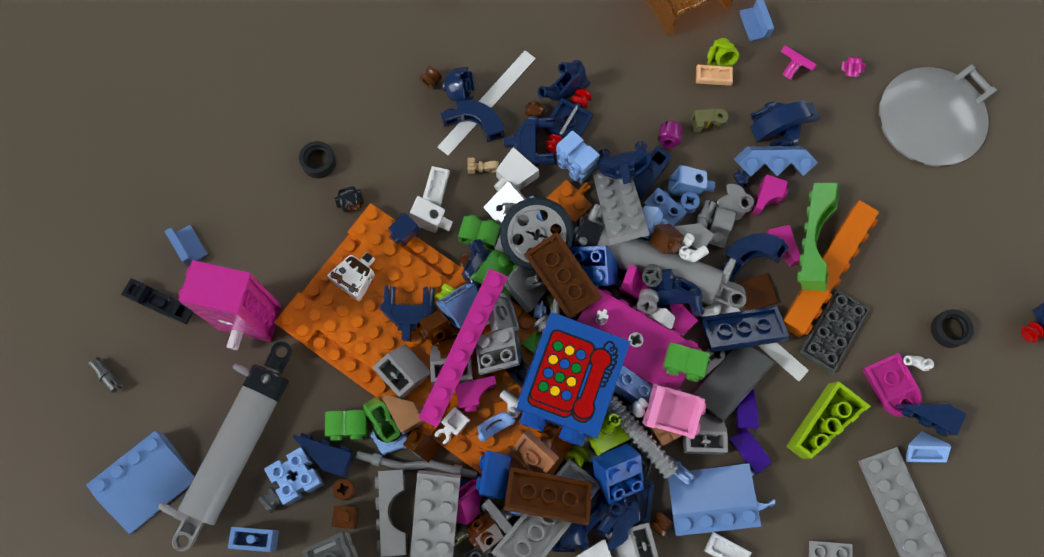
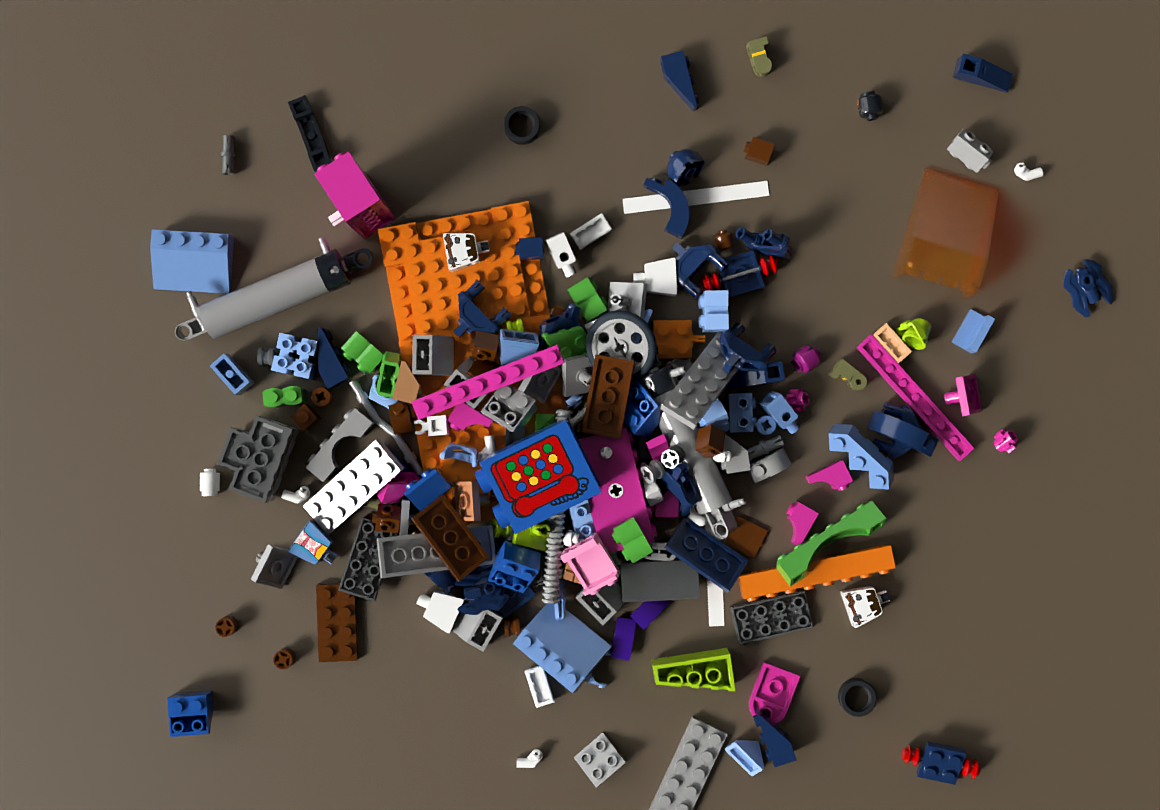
camera: 50 degrees right, 15 degrees up
medium blue panel [164,225,209,267] -> none
black head [335,186,364,213] -> none
reddish brown wheel [419,66,442,89] -> none
tan piece [468,158,499,174] -> none
white arm [679,245,709,262] -> none
light grey plate [717,184,755,221] -> none
dark blue arch [722,233,789,282] -> none
dark blue plate [733,168,750,187] -> none
light grey dish [879,64,997,167] -> none
white arm [903,356,934,371] -> none
none -> bright green brick [262,386,307,408]
none -> dark blue slope [660,51,699,111]
none -> reddish brown brick [743,137,775,166]
none -> dark pink gear [785,388,810,412]
none -> white torso [840,586,890,628]
none -> dark pink plate [856,334,974,461]

